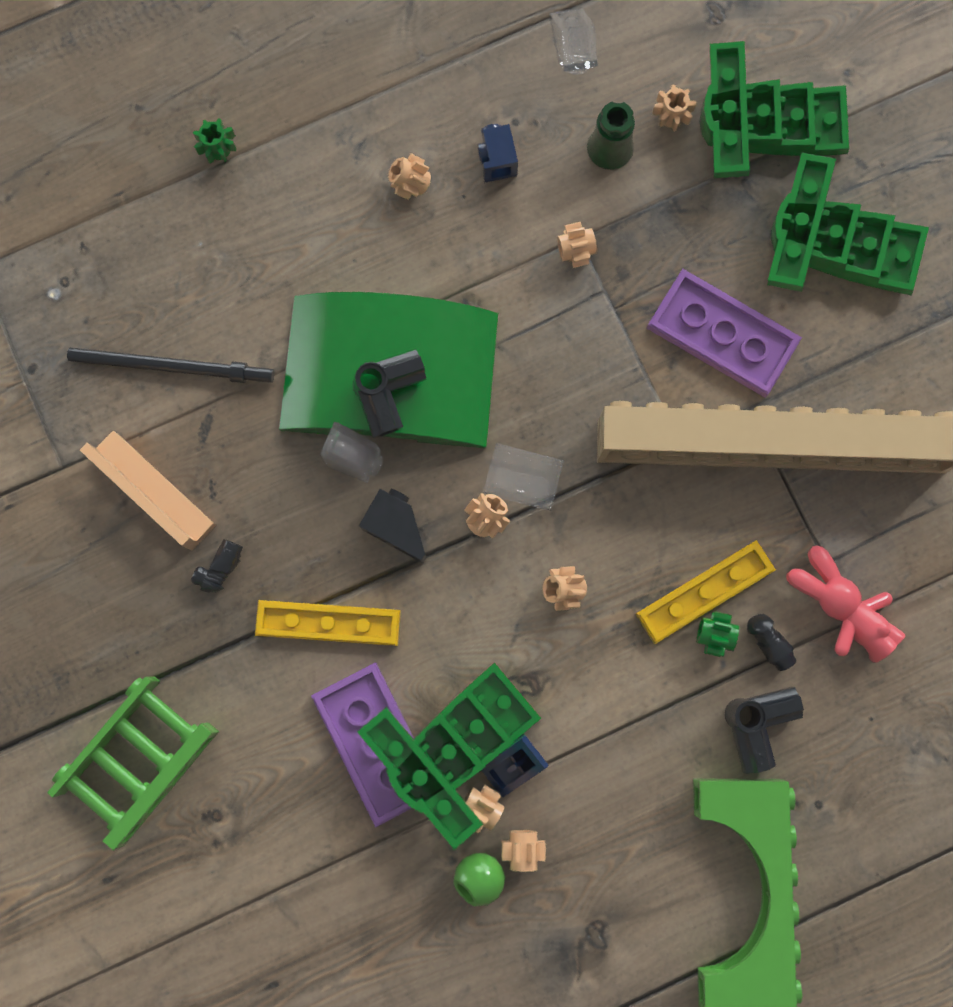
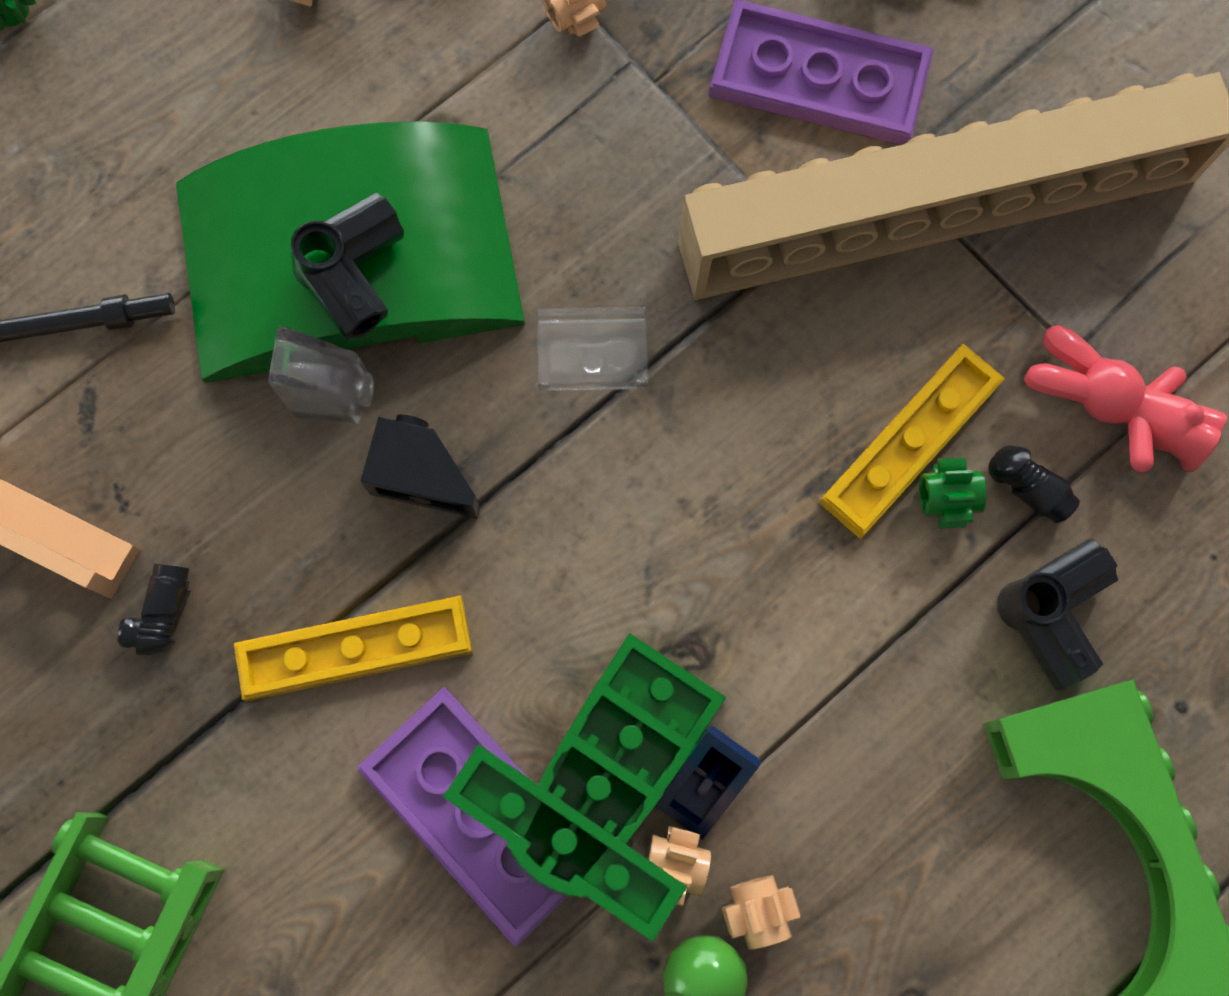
camera: 20 degrees left, 5 degrees down
light nougat gear [464,493,510,538] -> none
light nougat gear [543,566,587,611] -> none

